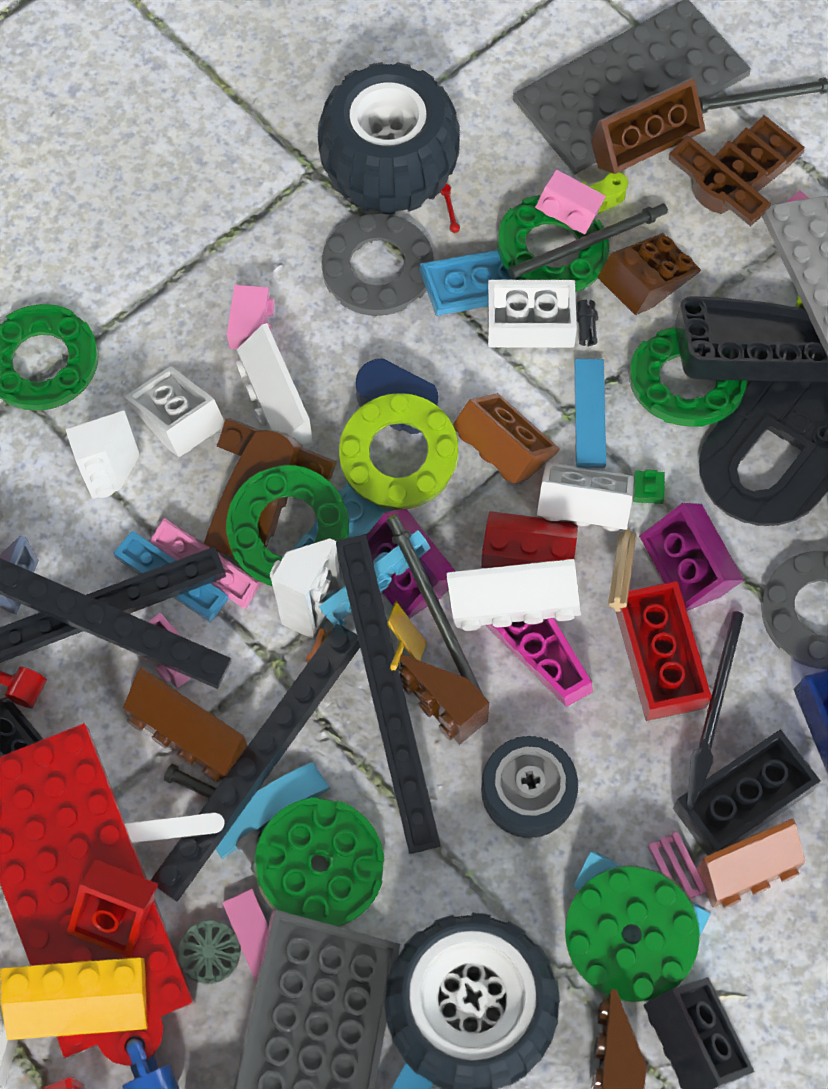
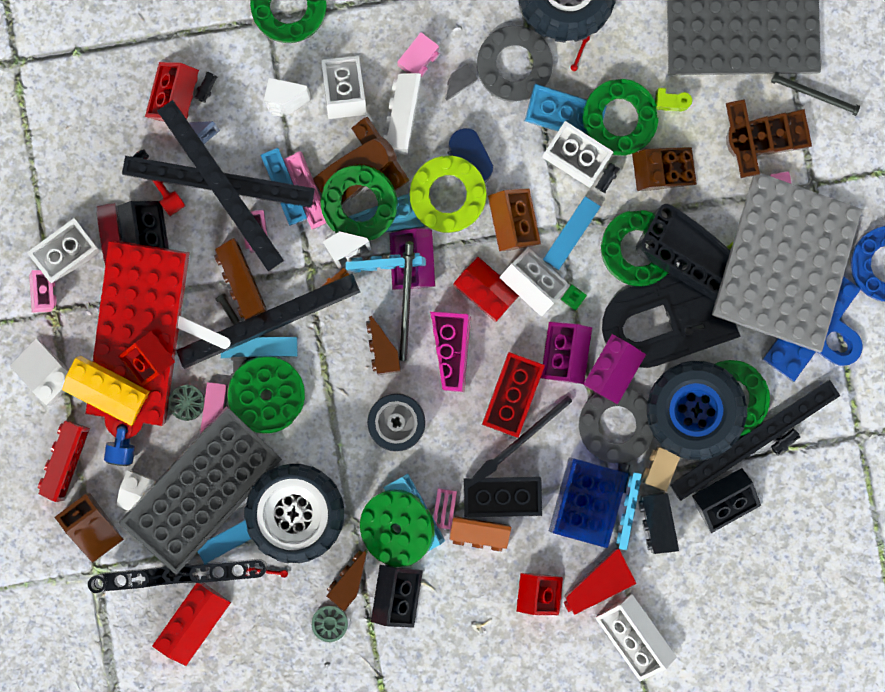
camera: 25 degrees right, 20 degrees up
black plate [336,534,441,854] -> none
yellow piece [387,601,427,671] -> none
white slope [447,559,581,631] -> none
pearl dark grey bar [508,203,668,279] -> none
bright pink brick [535,169,606,234] -> none
reddish brown slope [591,78,706,174] -> none
tan axle [608,528,637,612] -> none
none -> flat silver slope [445,64,478,101]
none -> magenta slope [583,334,646,405]

